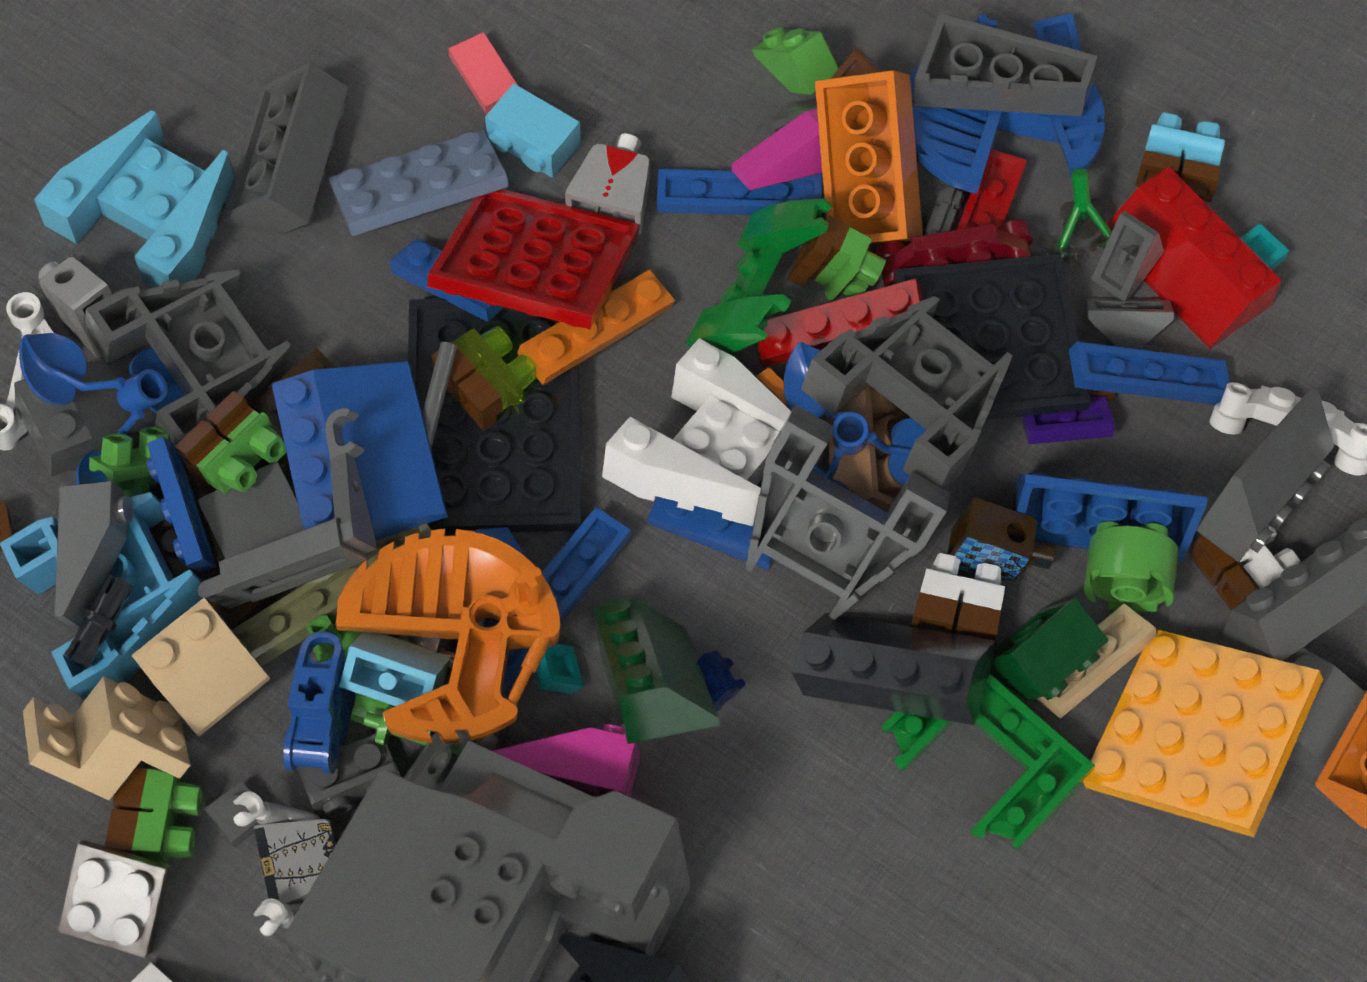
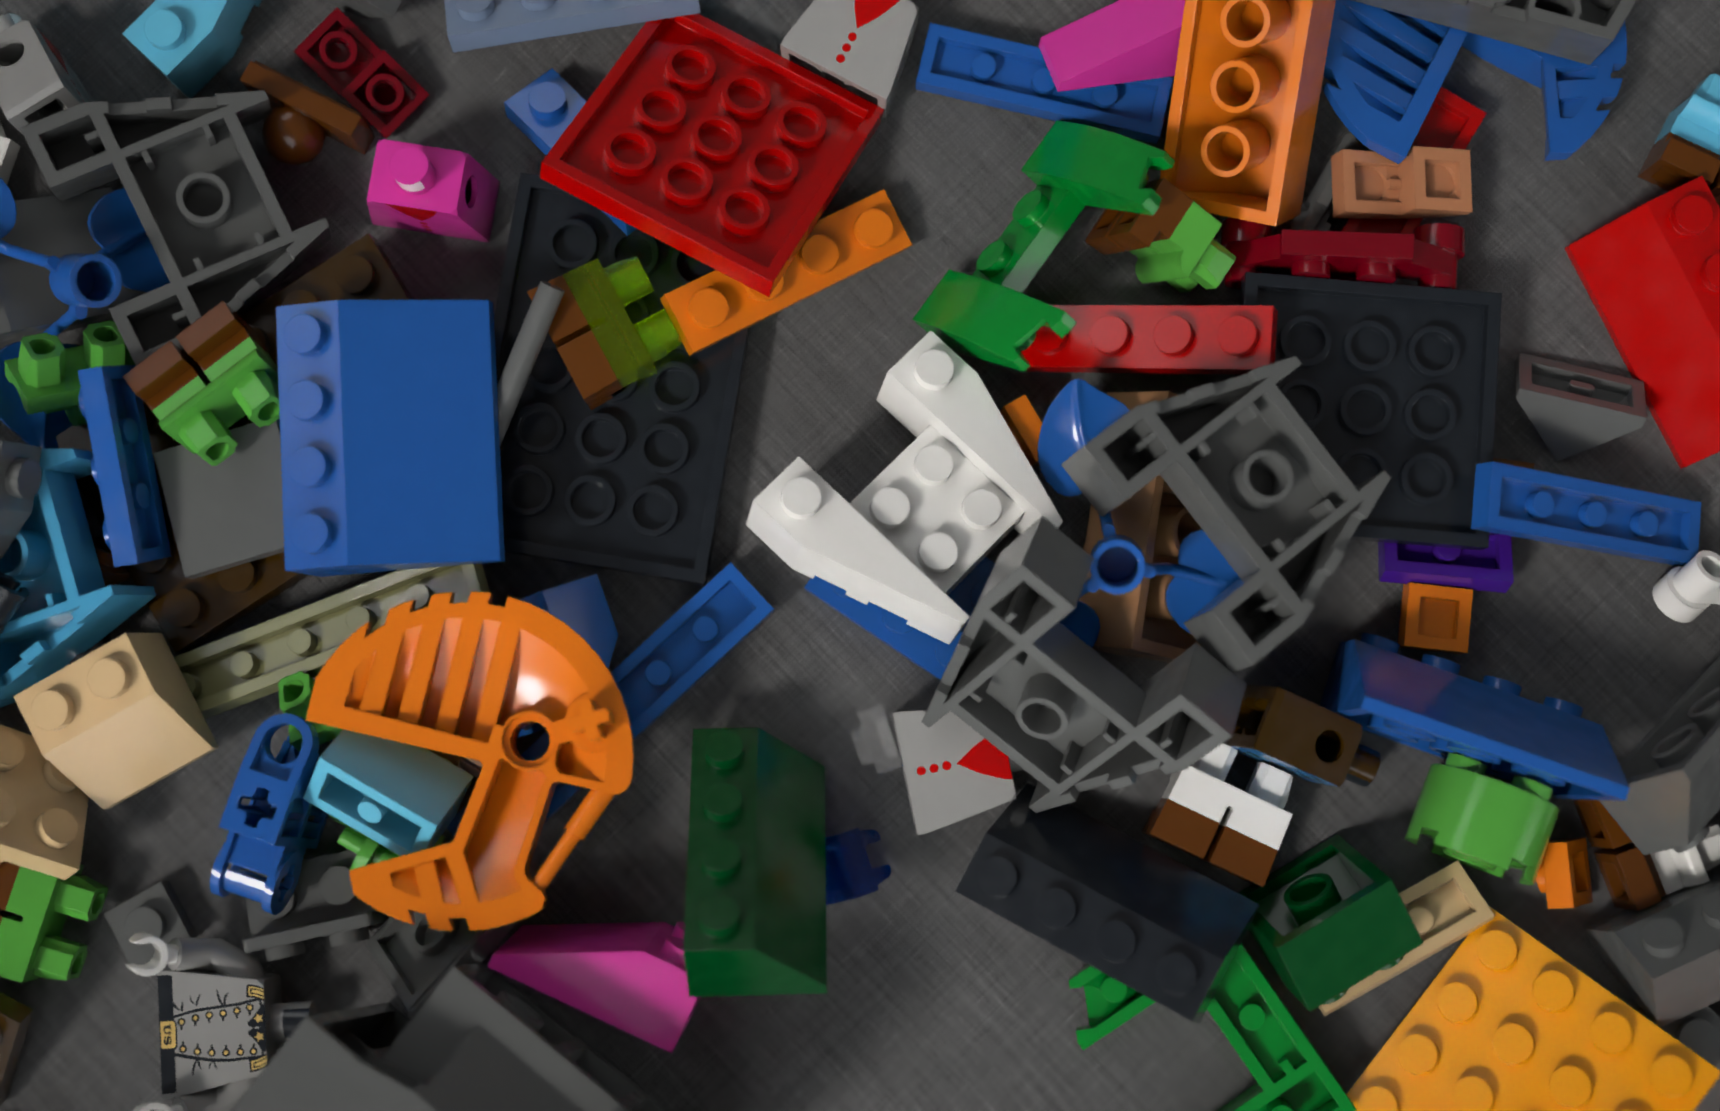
camera: 10 degrees right, 20 degrees up
dark grey hinge [198,408,377,608] -> none
teal plate [535,644,584,694] -> none
plant [1038,168,1115,263] -> none
dark grey slope [1091,211,1164,302] -> none
none -> reddish brown tile [240,60,375,165]
none -> dark red slope [293,7,430,140]
none -> dark pink torso [367,139,500,243]
none -> clear plate [849,704,903,775]
none -> light grey torso [892,710,1024,835]
none -> nougat slope [1331,146,1473,219]
none -> orange plate [1398,582,1473,655]
none -> orange plate [1536,837,1593,909]

